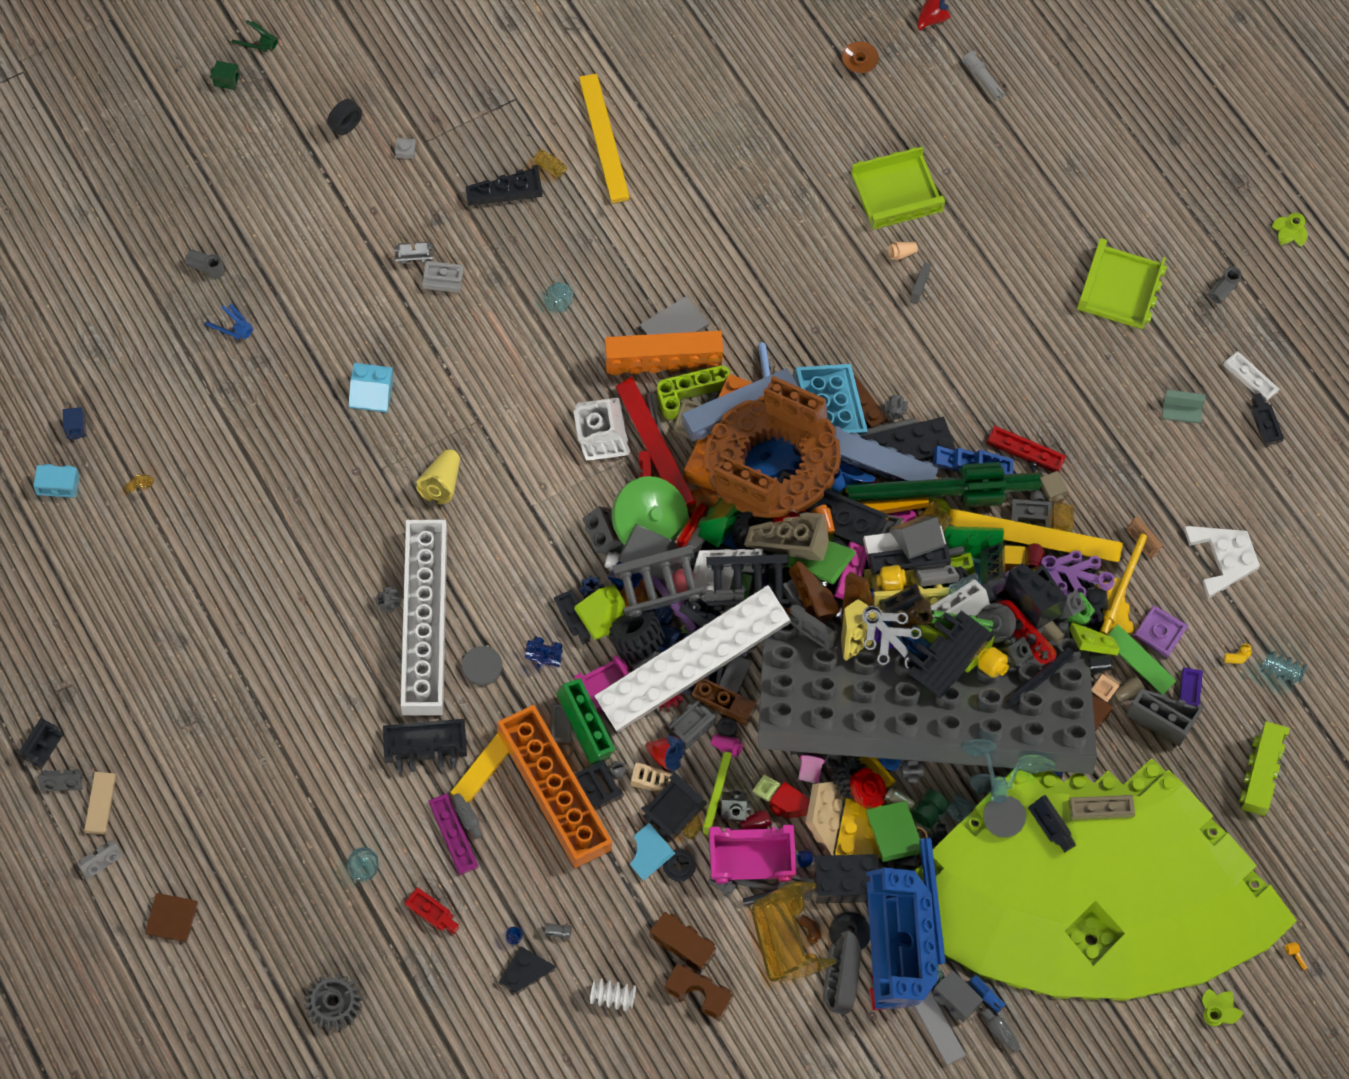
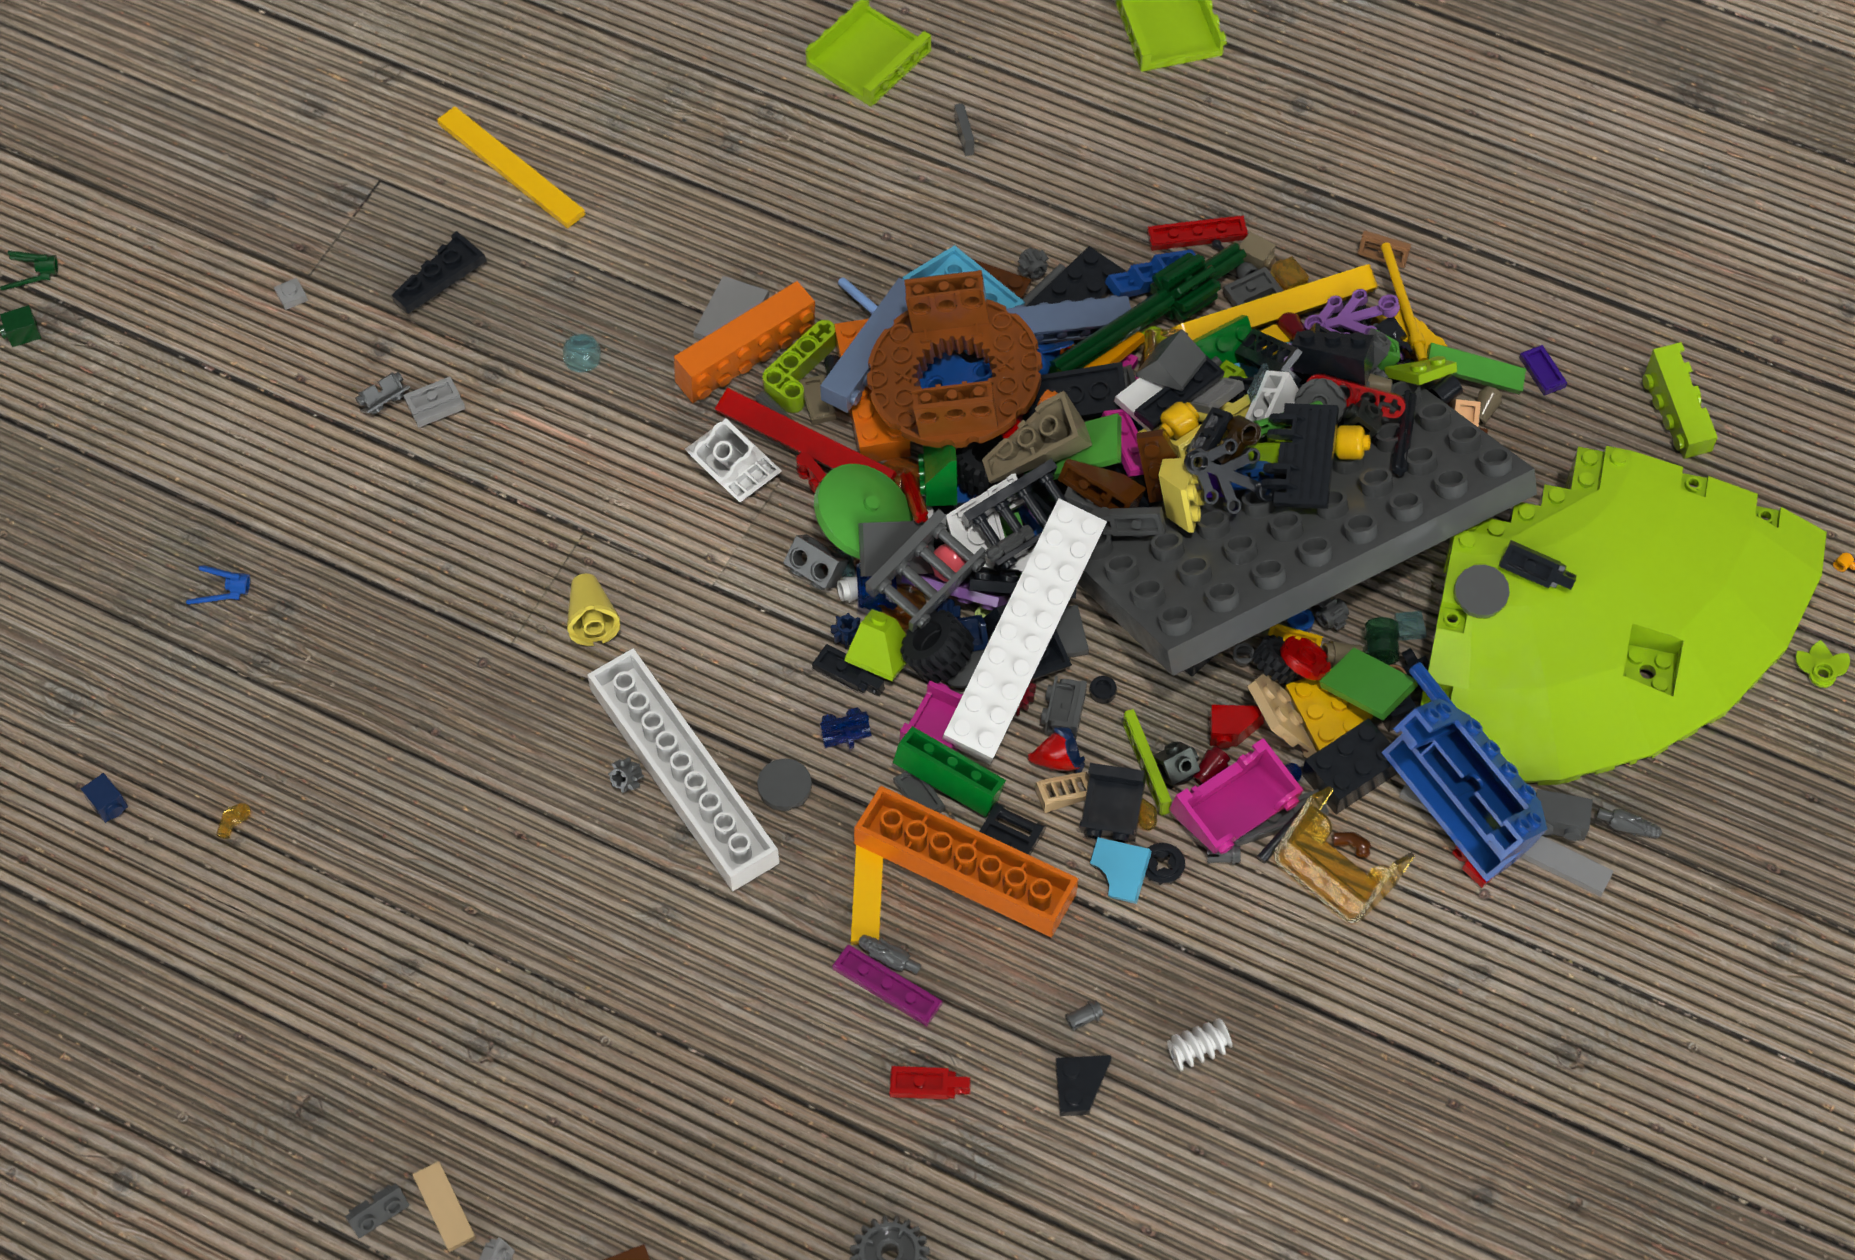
camera: 30 degrees left, 5 degrees down
black hinge [19,718,64,769] -> none
medium azure brick [33,464,80,498] -> none
dark grey piece [185,249,225,279] -> none
black tyre [327,99,362,135] -> none
clear light blue hair [347,847,379,882] -> none
medium azure slope [349,363,394,413] -> none
black hinge [383,719,467,773] -> none
clear blue hinge [505,926,523,945] -> none
clear yellow beam [533,149,567,178] -> none
dark grey hinge [610,761,626,779] -> none
reddish brown brick [650,912,716,973] -> none
reddish brown arch [664,964,733,1022] -> none
reddish brown slope [692,678,756,727] -> none
dark pink cone [711,734,743,758] -> none
yellowish green plate [752,775,781,802] -> none
dark pink tile [798,752,825,783] -> none
dark grey brick [823,931,861,1015] -> none
black dish [829,912,870,950] -> none
light nougat cone [888,242,918,260] -> none
clear light blue plant [961,739,1056,802] -> none
blue axle [968,975,1006,1014] -> none
dark tan tile [1069,795,1135,820] -> none
dark grey wedge [1127,689,1204,747] -> none
medium lavender tile [1133,605,1188,658] -> none
sand green panel [1162,390,1205,424] -> none
white wing [1184,526,1260,598] -> none
white tile [1223,351,1279,403] -> none
yellow arm [1224,643,1252,664] -> none
black hinge [1251,393,1284,446] -> none
clear light blue piece [1260,650,1307,686] -> none

